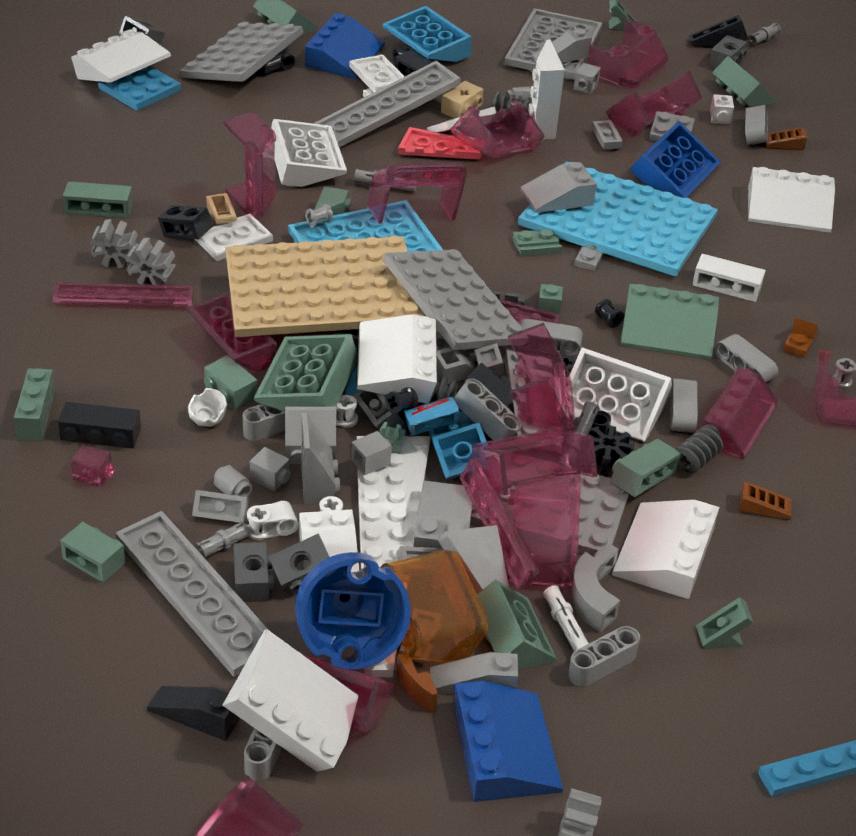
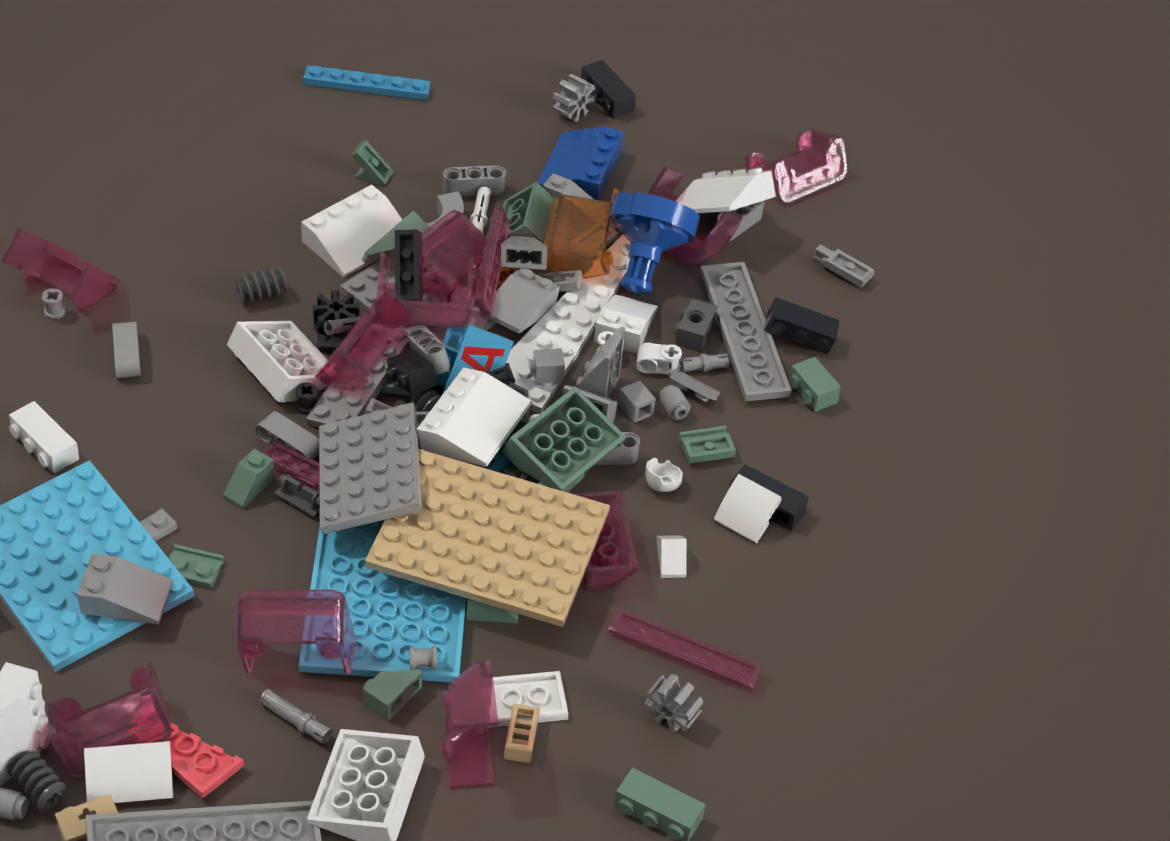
camera: 155 degrees left, 5 degrees up
sand green brick [14,368,55,441] -> none
clear pink brick [71,445,114,487] -> none
light grey gear [126,238,176,288] -> none
black slope [147,686,239,741] -> none
black brick [158,205,213,240] -> none
sand green brick [204,355,257,410] -> none
dark grey brick [269,533,330,592] -> none
sand green tile [379,422,406,454] -> none
black bush [595,299,624,328] -> none
sand green brick [610,439,682,497] -> none
sand green slope [620,283,719,360] -> none
light grey beam [670,378,698,434] -> none
clear pink slope [702,366,778,459] -> none
dark orange slope [739,482,792,520] -> none
dark orange slope [783,317,819,358] -> none
none -> sand green slope [362,211,432,263]
none -> black brick [394,229,423,303]
none -> white slope [656,536,687,578]
none -> sand green plate [679,425,736,464]
none -> white slope [714,474,782,544]
none -> black brick [764,297,840,354]
none -> light grey hinge [813,244,874,288]

